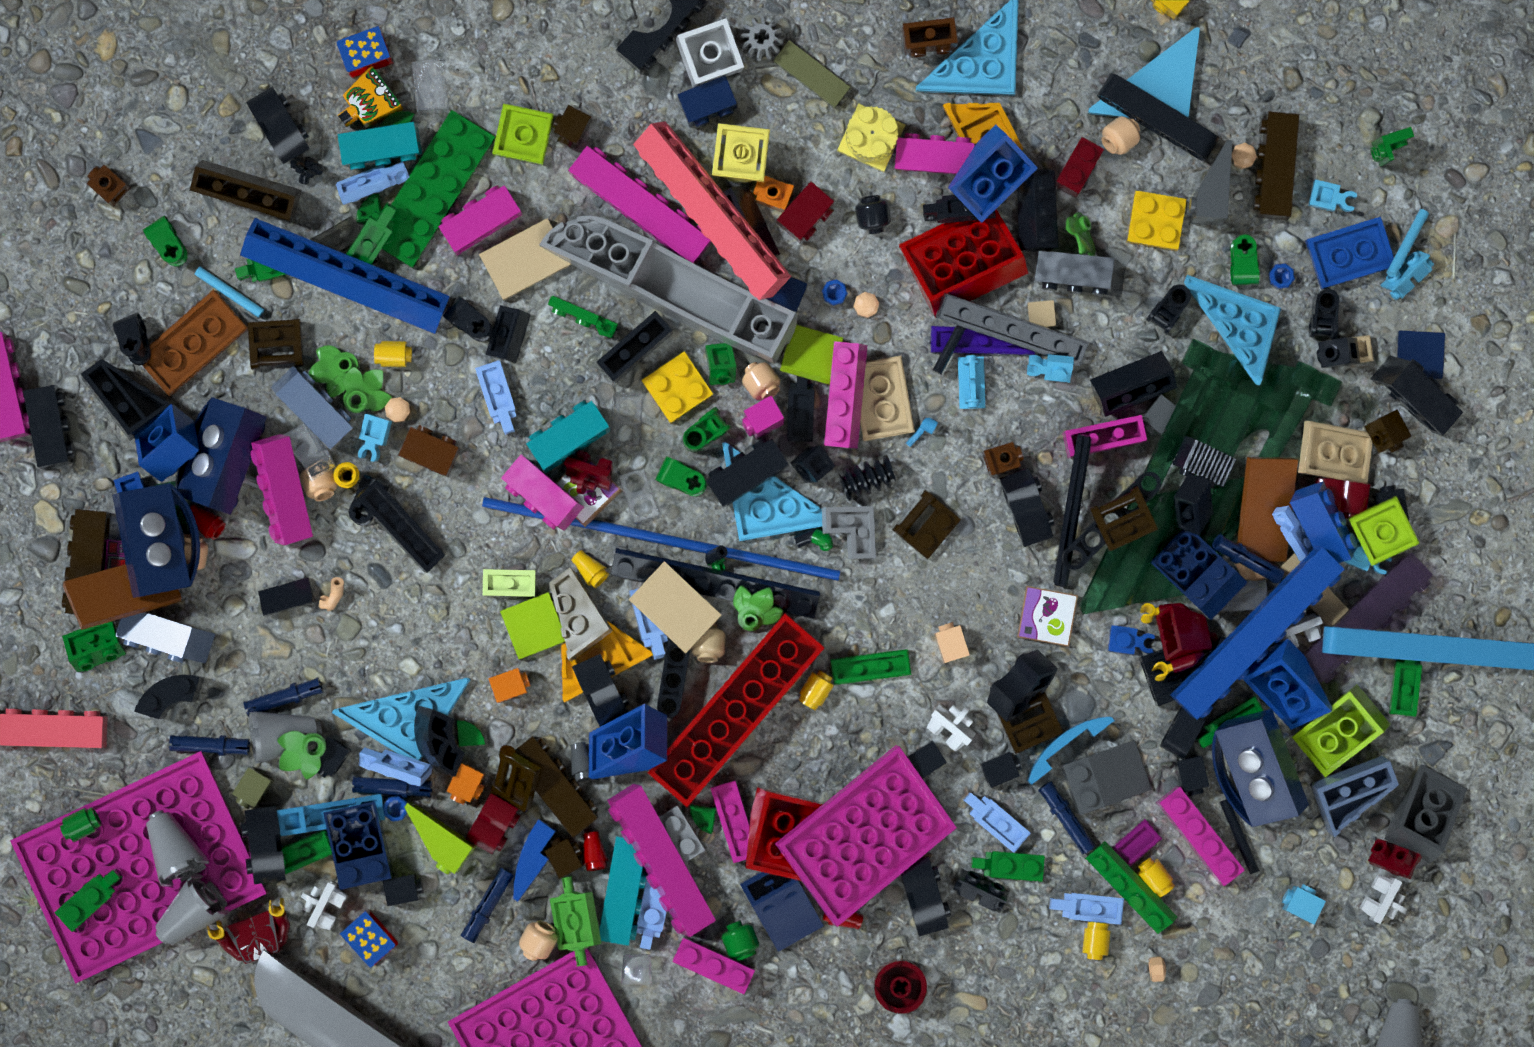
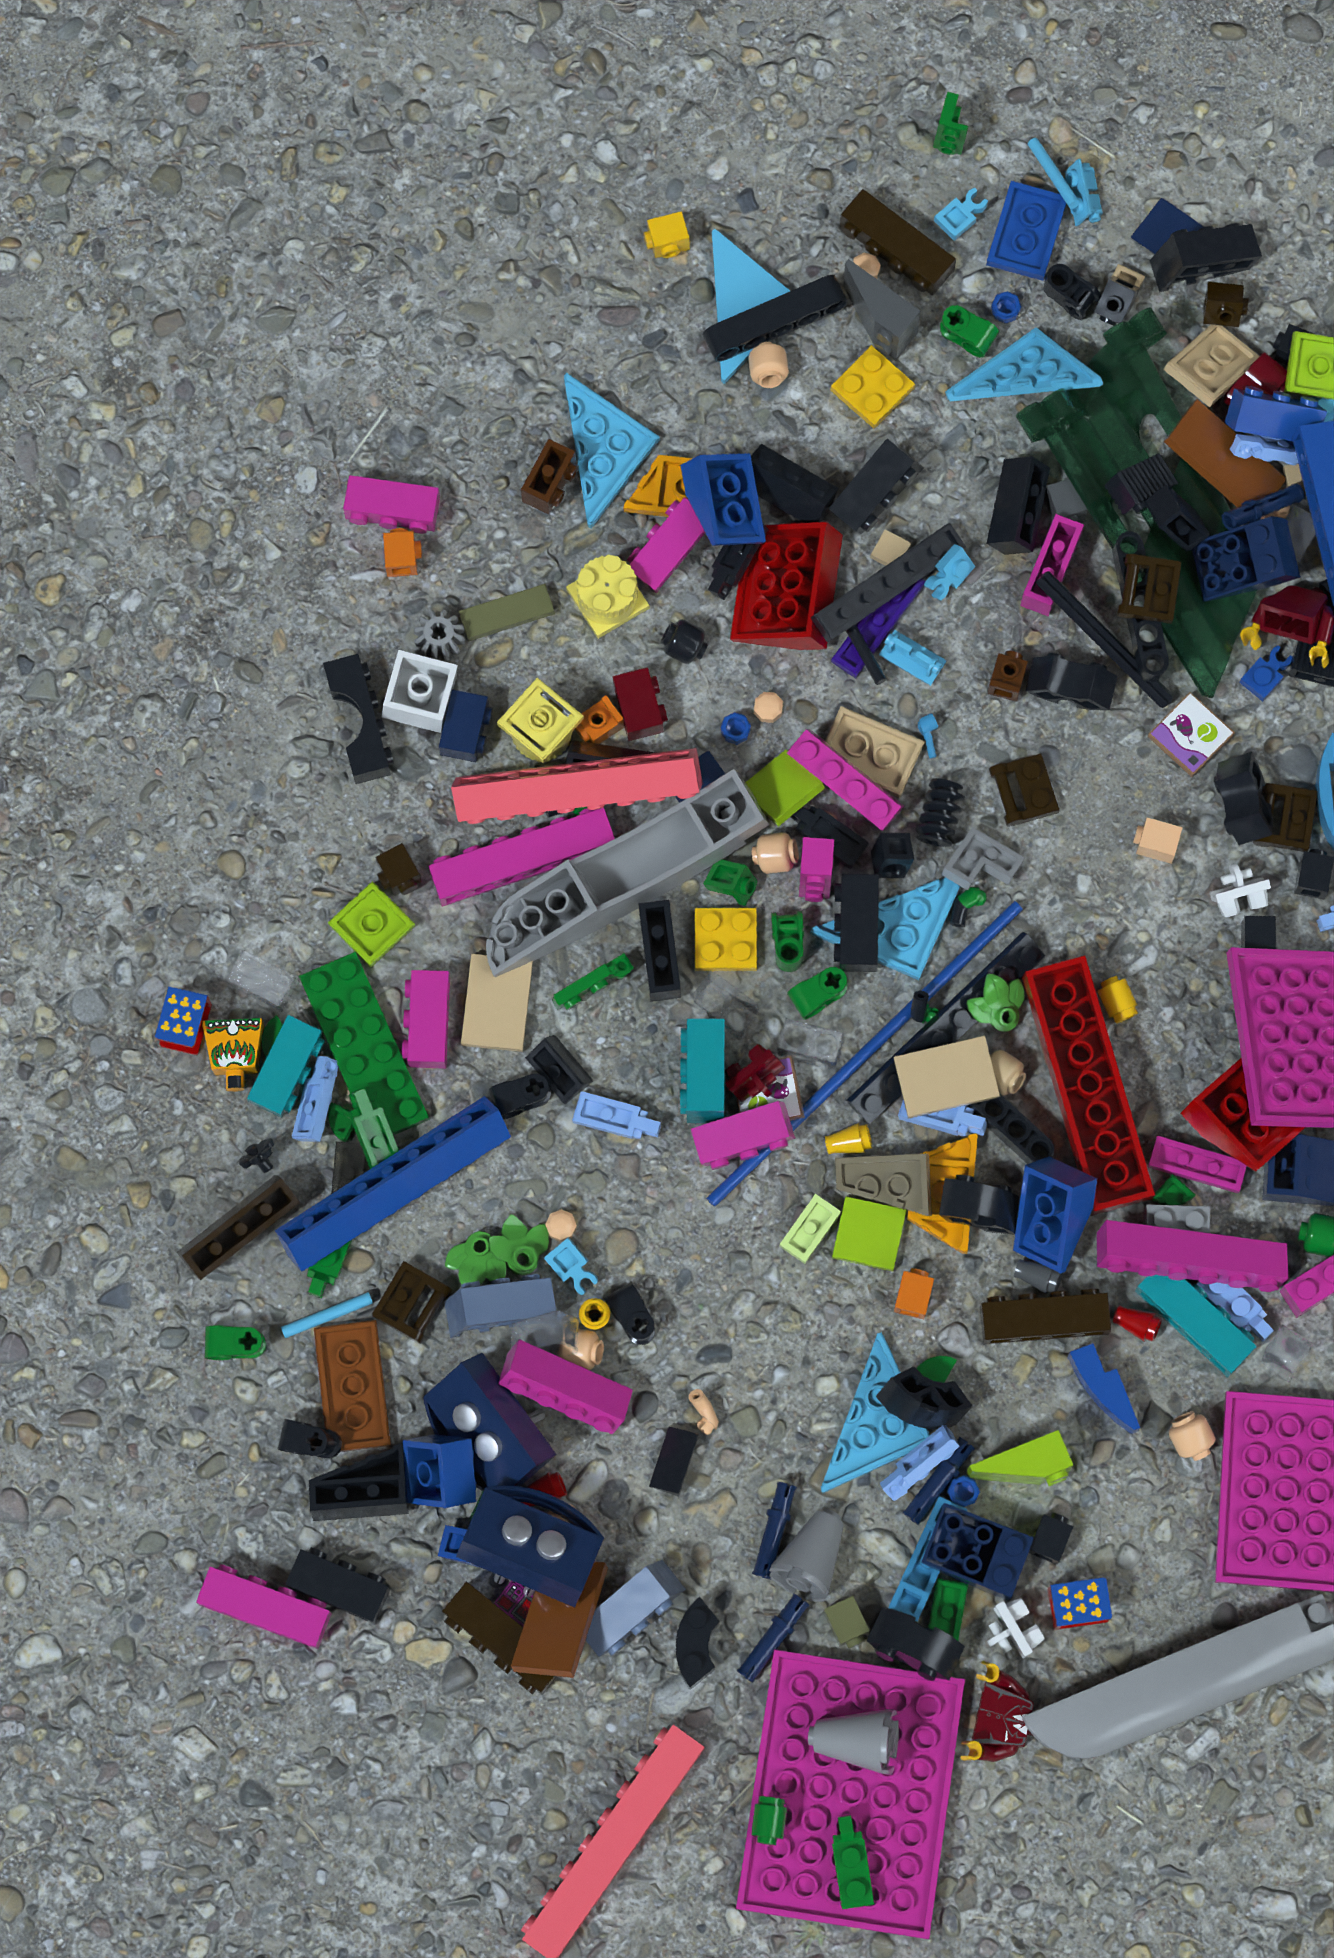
camera: 50 degrees left, 10 degrees down
green bracket [62,621,126,673] -> none
reddish brown brick [86,165,130,207] -> none
light grey cone [156,874,229,944] -> none
black brick [246,86,310,164] -> none
bright green plate [277,731,326,779] -> none
black brick [317,736,352,778] -> none
black plate [355,479,445,573] -> none
yellow brick [374,341,412,367] -> none
reddish brown brick [398,425,461,478] -> none
orange brick [447,763,485,805] -> none
dark blue pin [460,867,514,944] -> none
dark red brick [465,793,521,854] -> none
dark brown plate [491,745,541,812] -> none
dark brown brick [544,836,584,879] -> none
bright green plate [549,876,602,967] -> none
green tile [830,649,911,685] -> none
dark red brick [1056,137,1104,198] -> none
bright green plate [1066,212,1096,256] -> none
black piece [1146,284,1191,335] -> none

